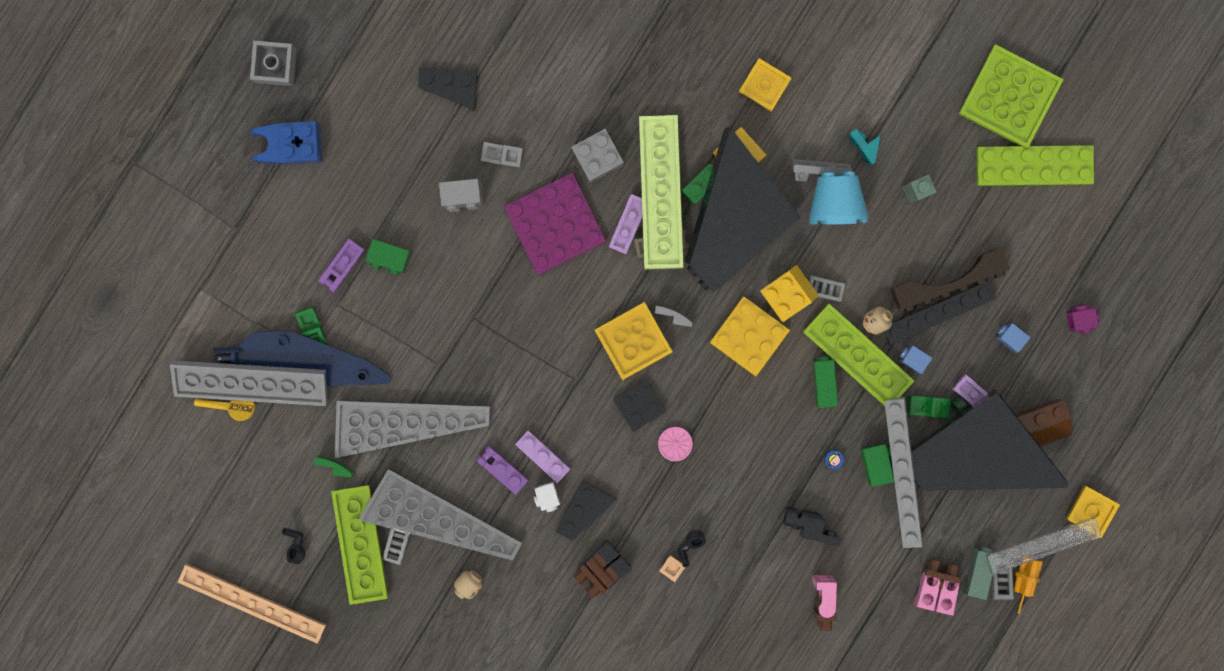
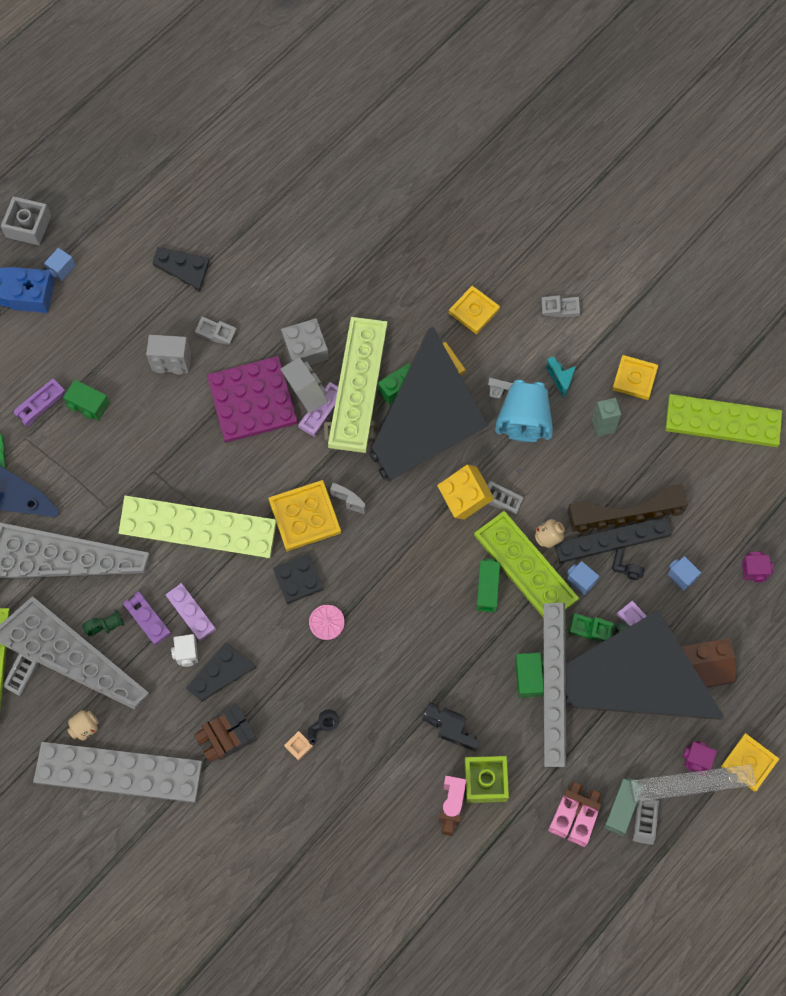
camera: 10 degrees right, 20 degrees down
yellow plate [709,296,790,376] -> none
blue tile [824,450,844,470] -> none
lime plate [958,44,1064,148] -> none
light orange piece [1013,556,1043,614] -> none
none -> light grey plate [33,742,203,803]
none -> medium blue brick [44,248,76,281]
none -> dark green connector [82,610,125,636]
none -> yellowish green plate [118,496,277,558]
none -> light grey brick [281,357,328,414]
none -> lime brick [464,756,509,803]
none -> light grey slope [542,295,581,317]
none -> yellow plate [612,355,658,400]
none -> black plate [612,549,645,580]
none -> magenta brick [682,741,717,775]

